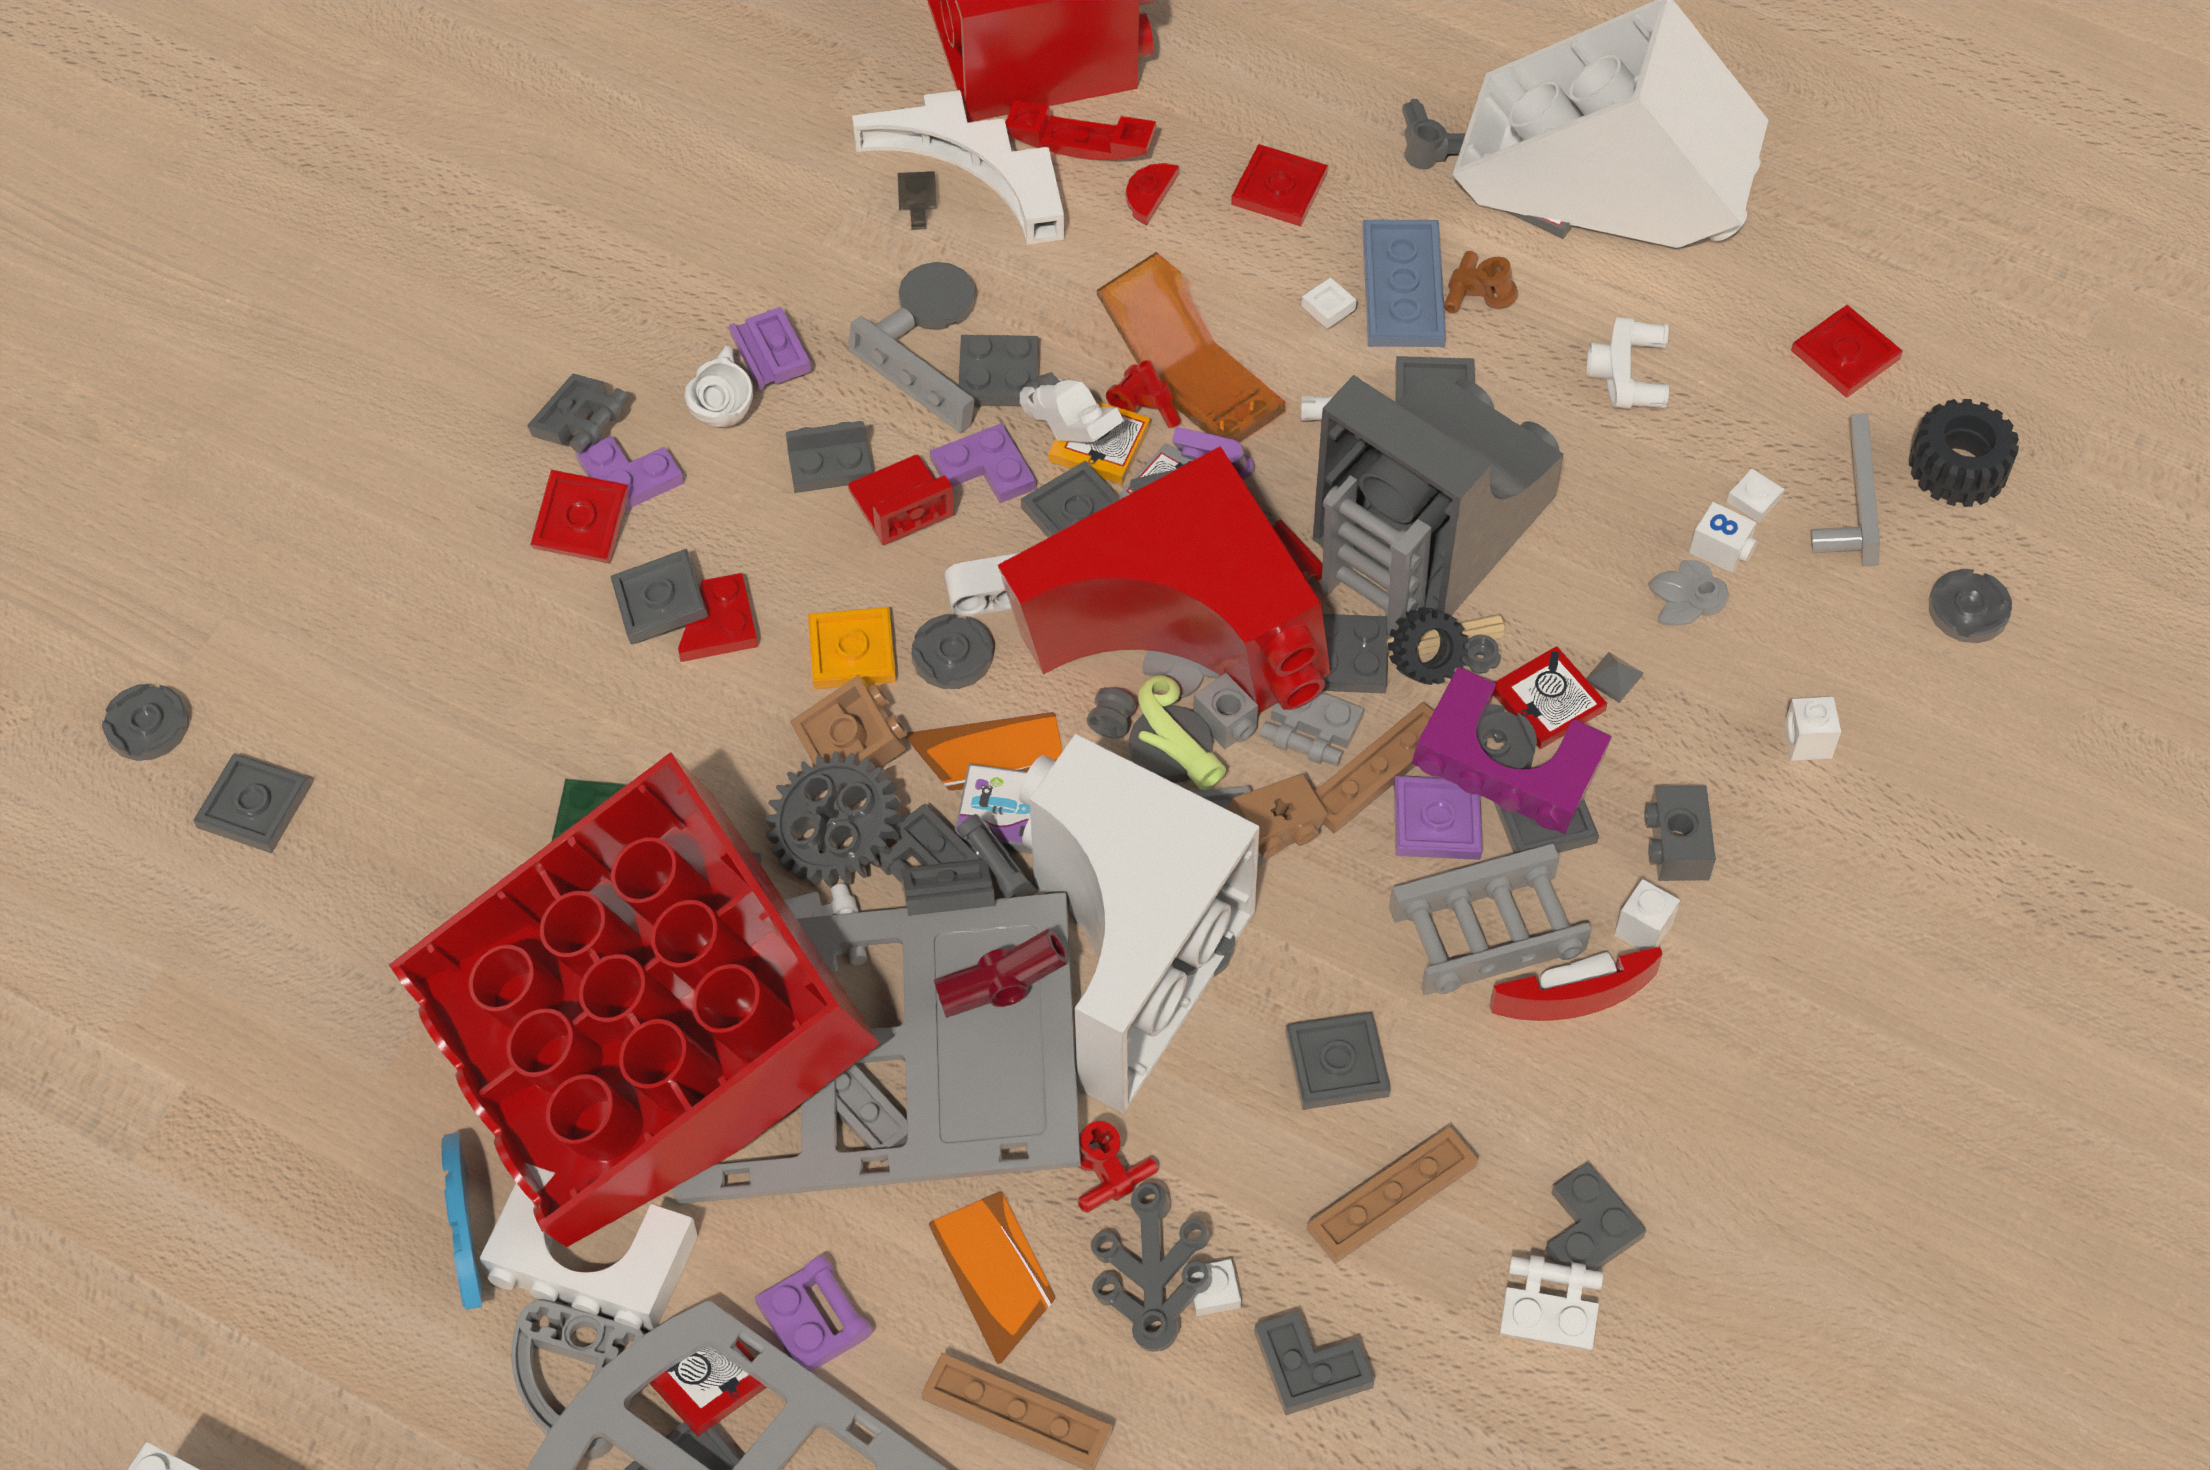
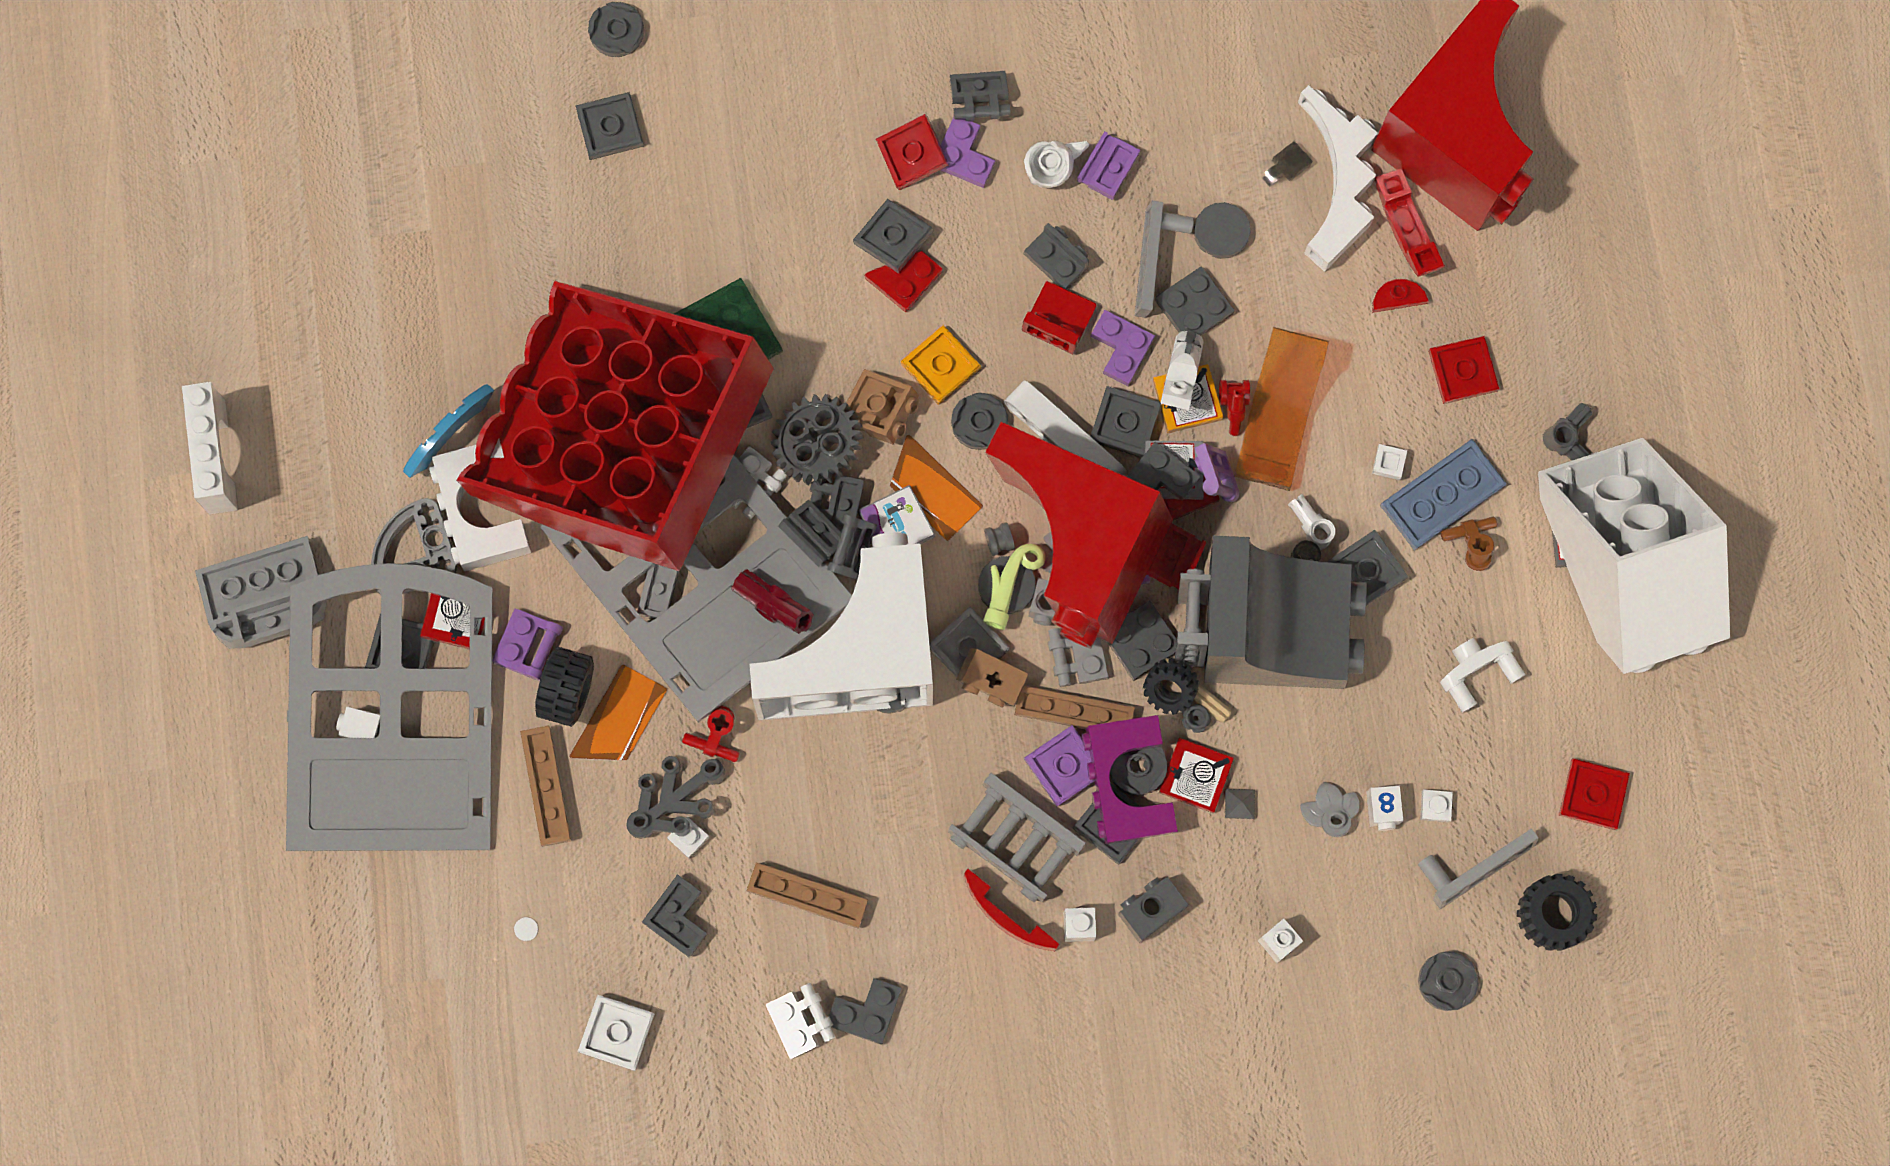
camera: 50 degrees right, 20 degrees up
dark grey tile [1285,1012,1390,1110] -> none
white bar [1539,952,1617,990] -> none
none -> black tyre [535,647,594,727]

